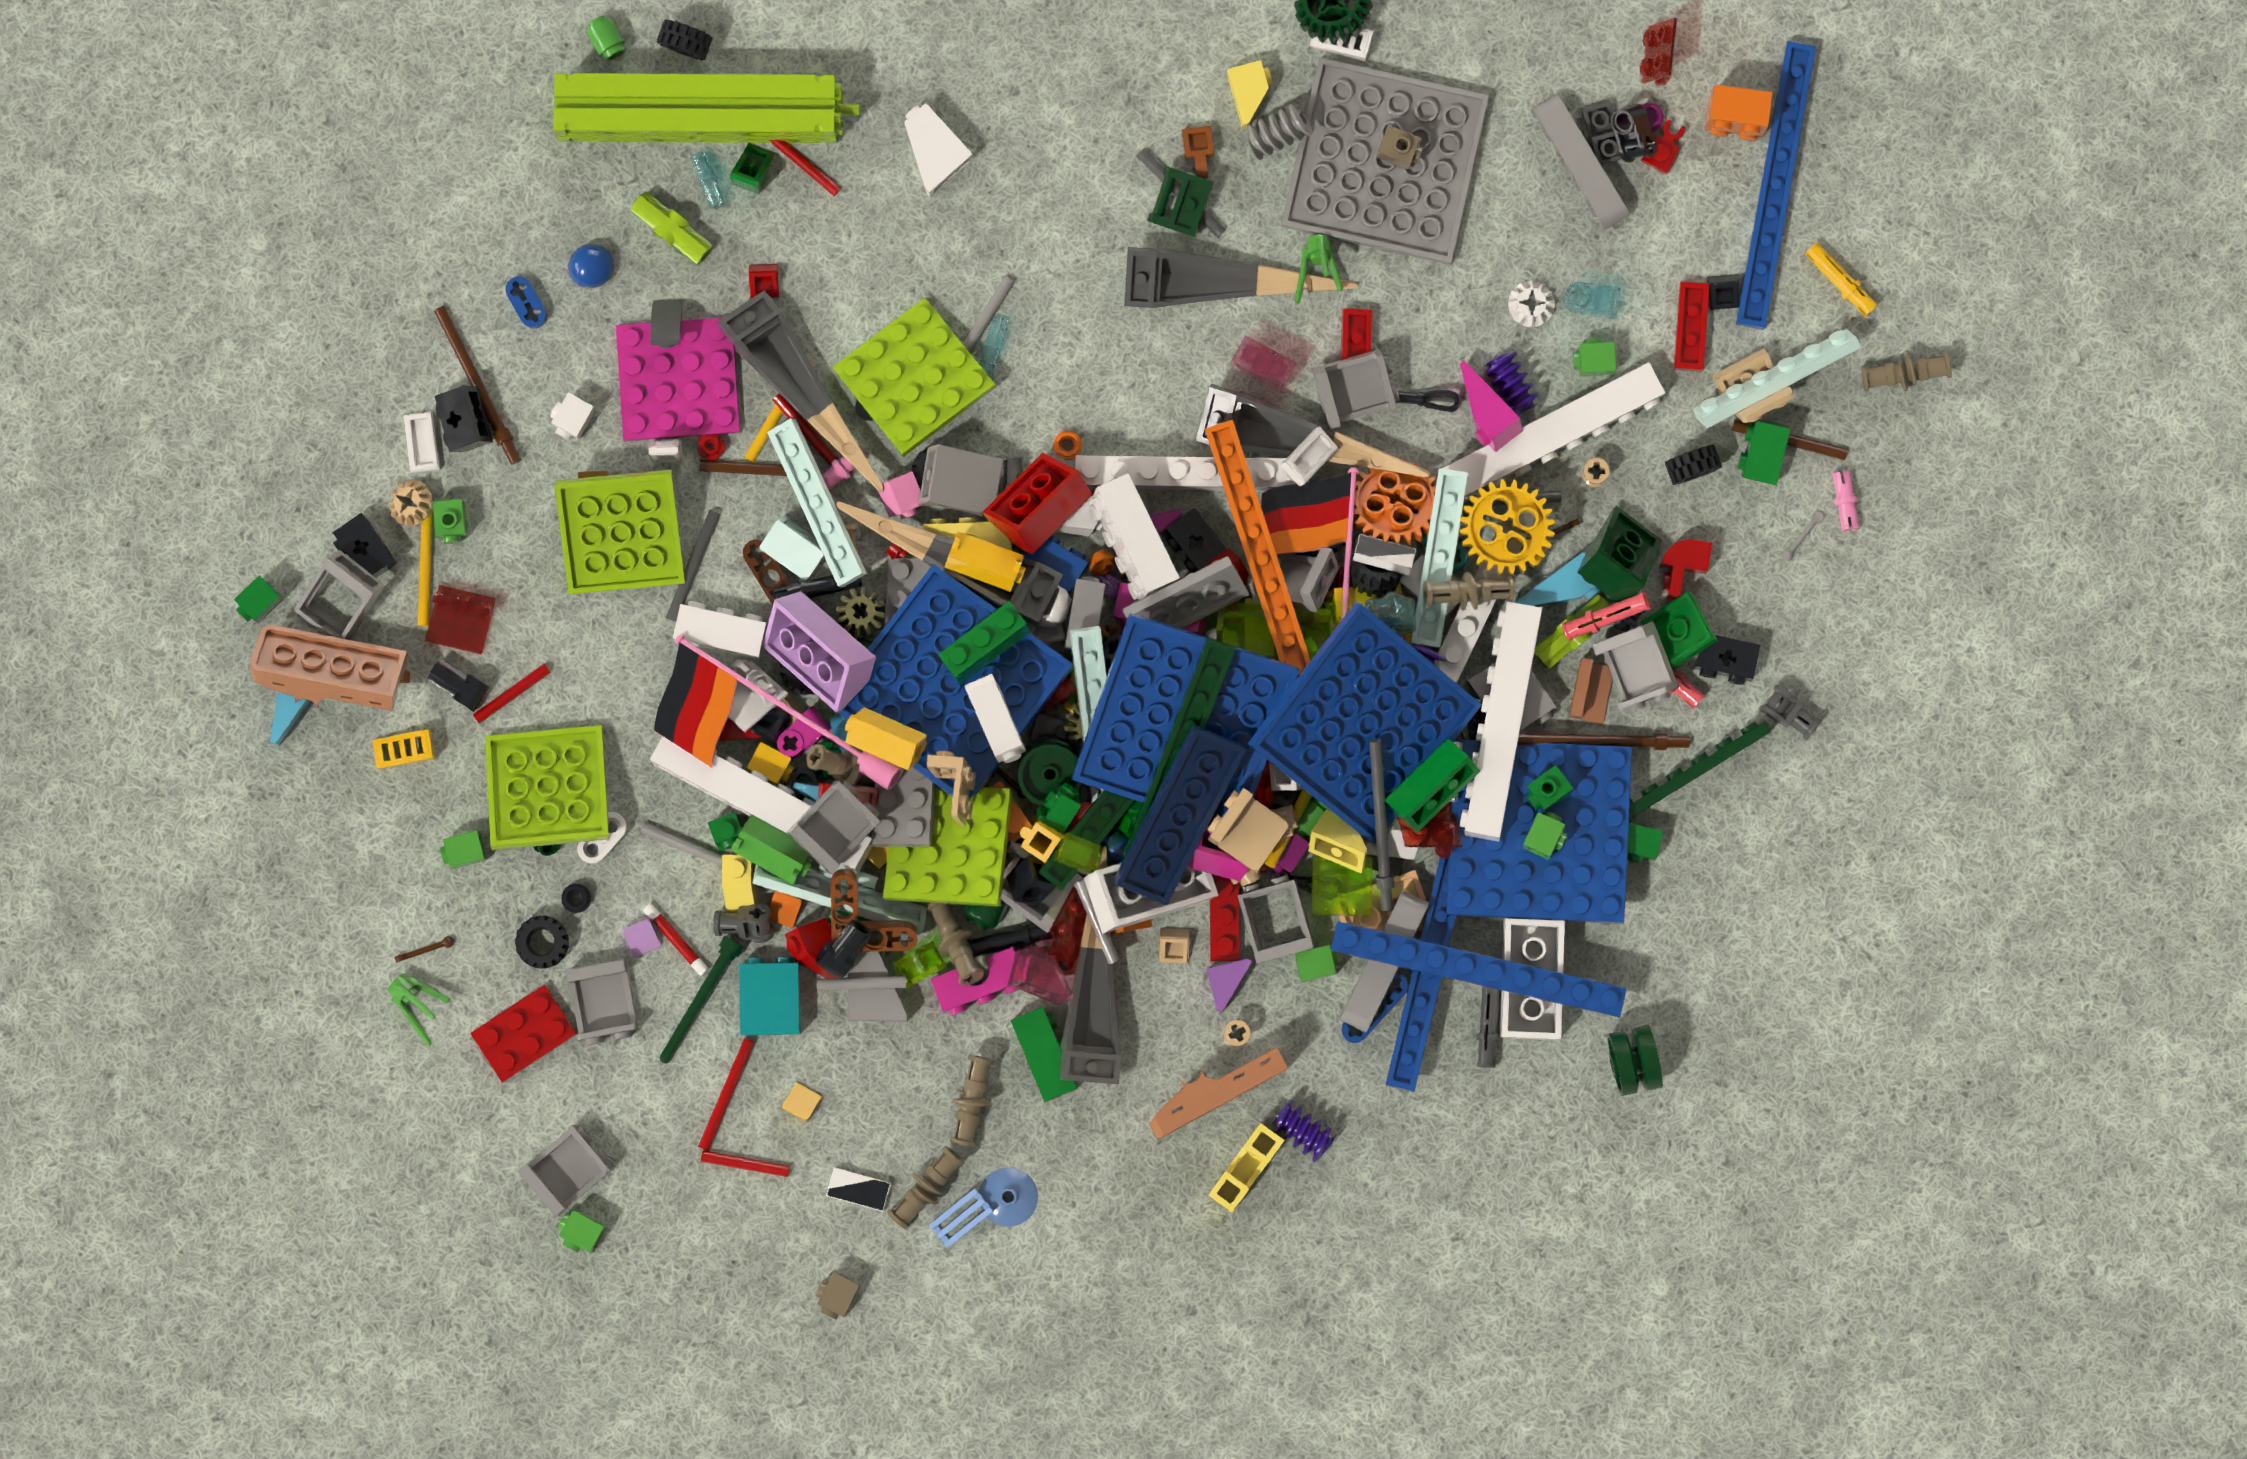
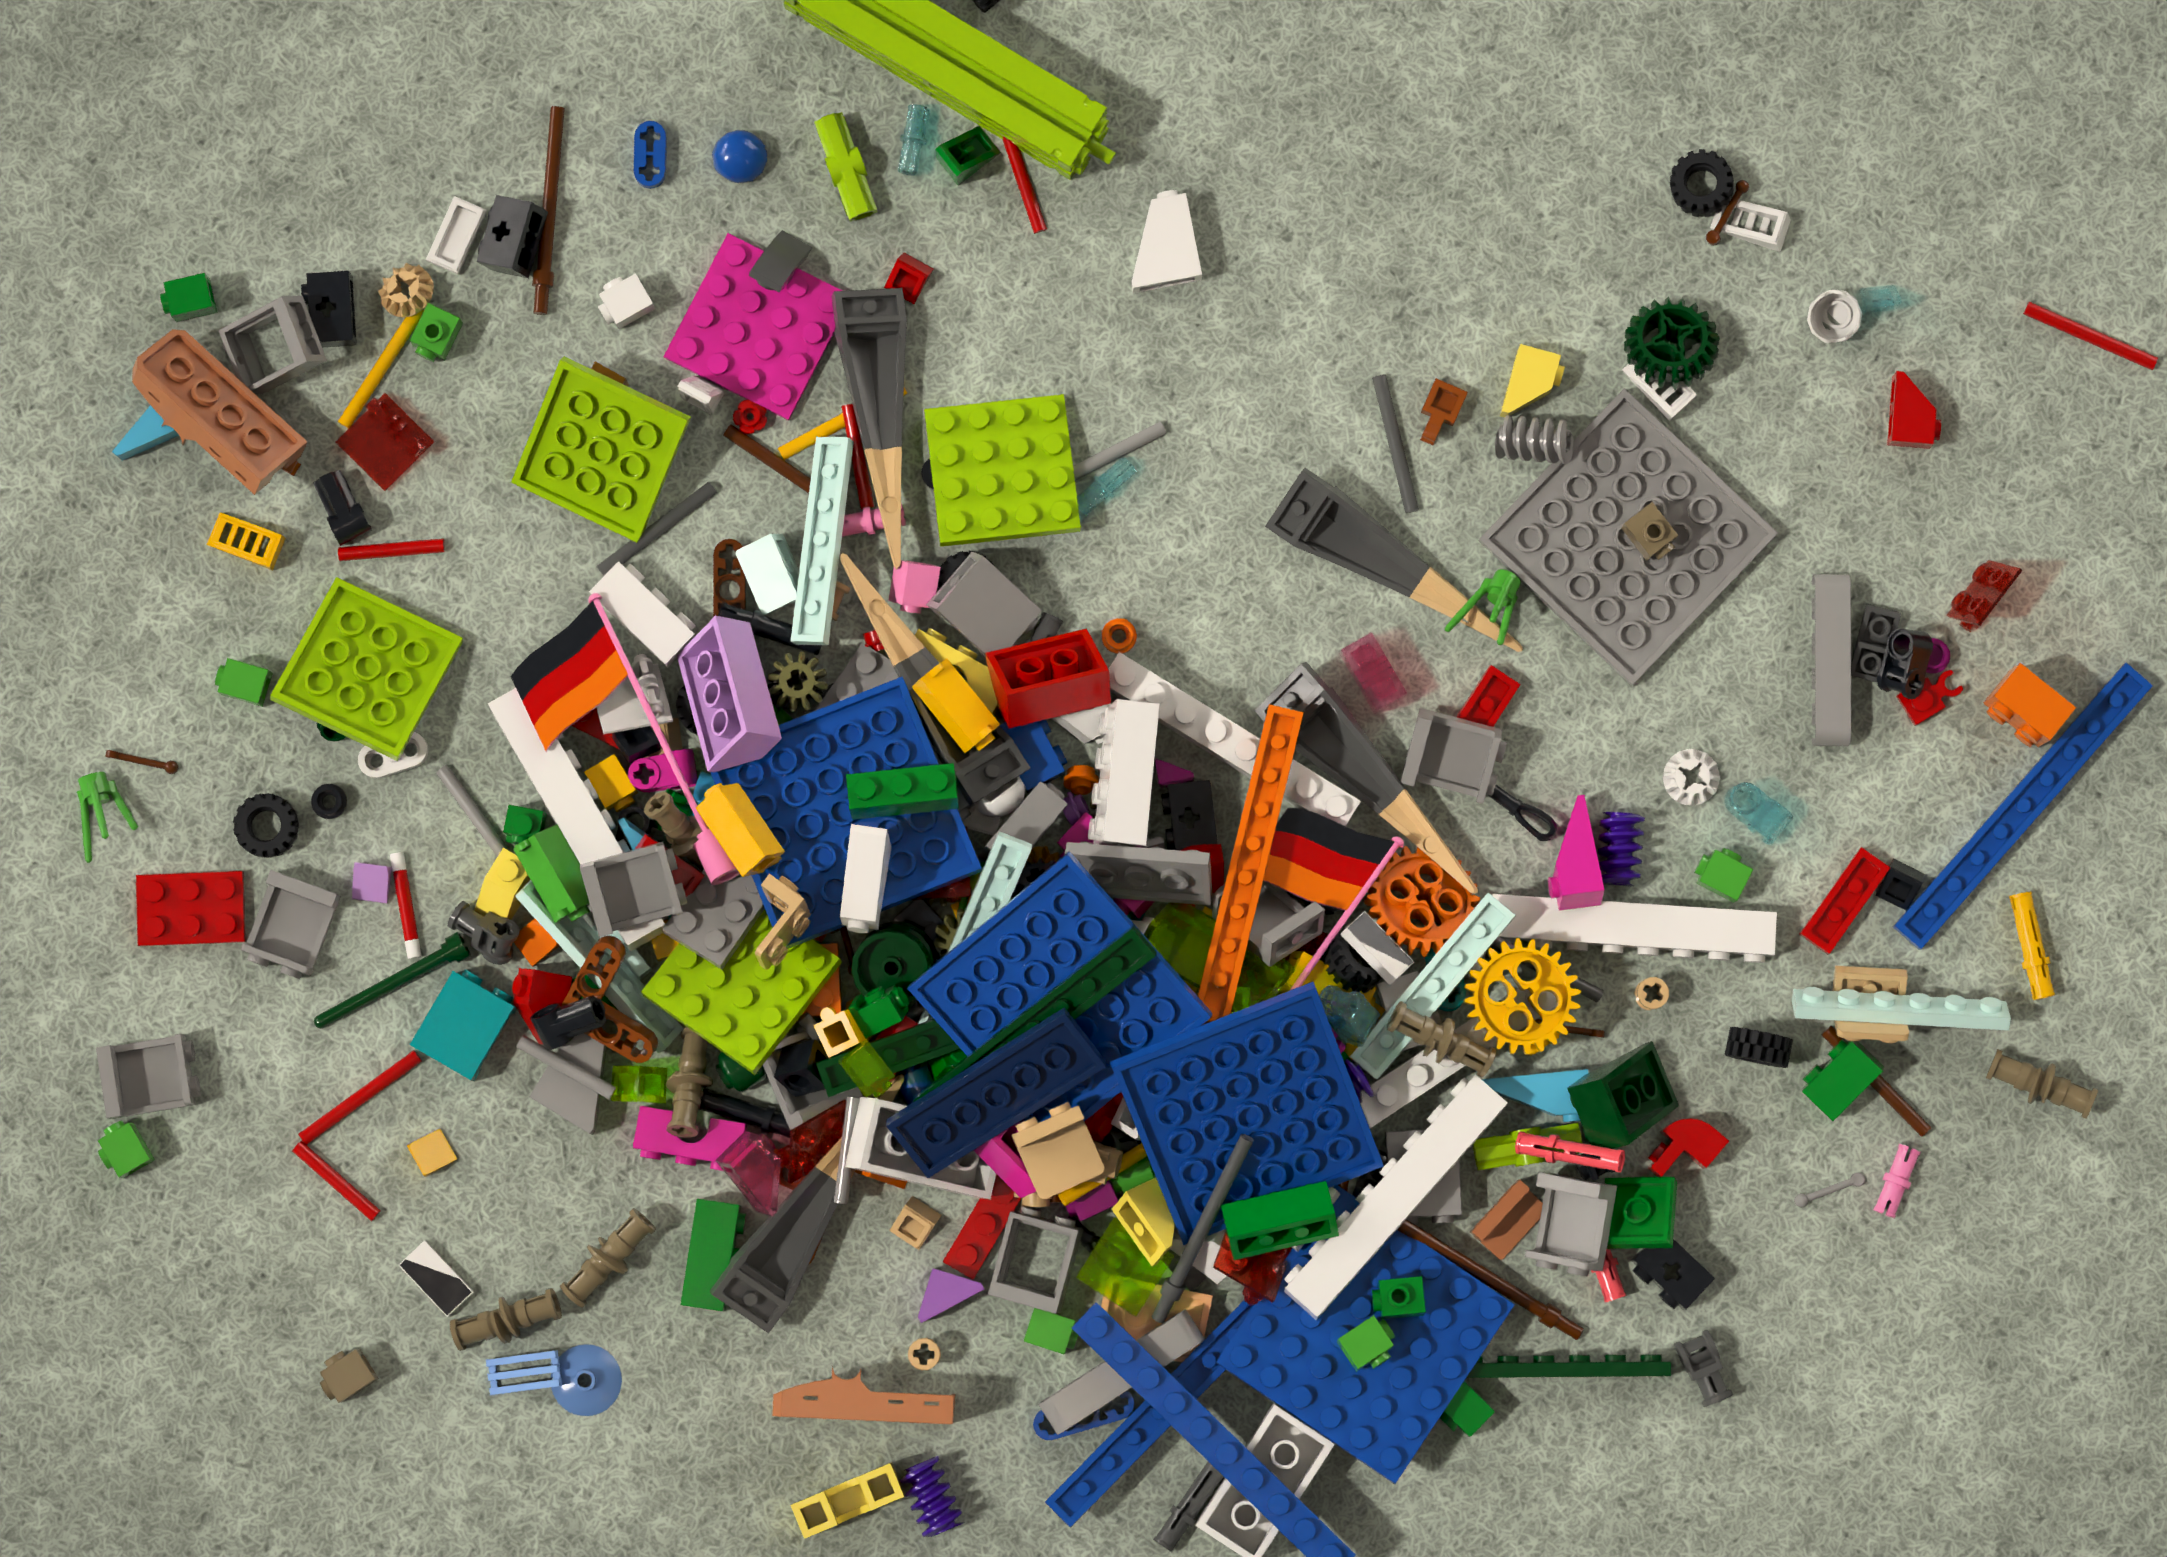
camera: 30 degrees right, 0 degrees up
dark green plate [1147,165,1214,237] -> none
white tile [1281,426,1338,487] -> none

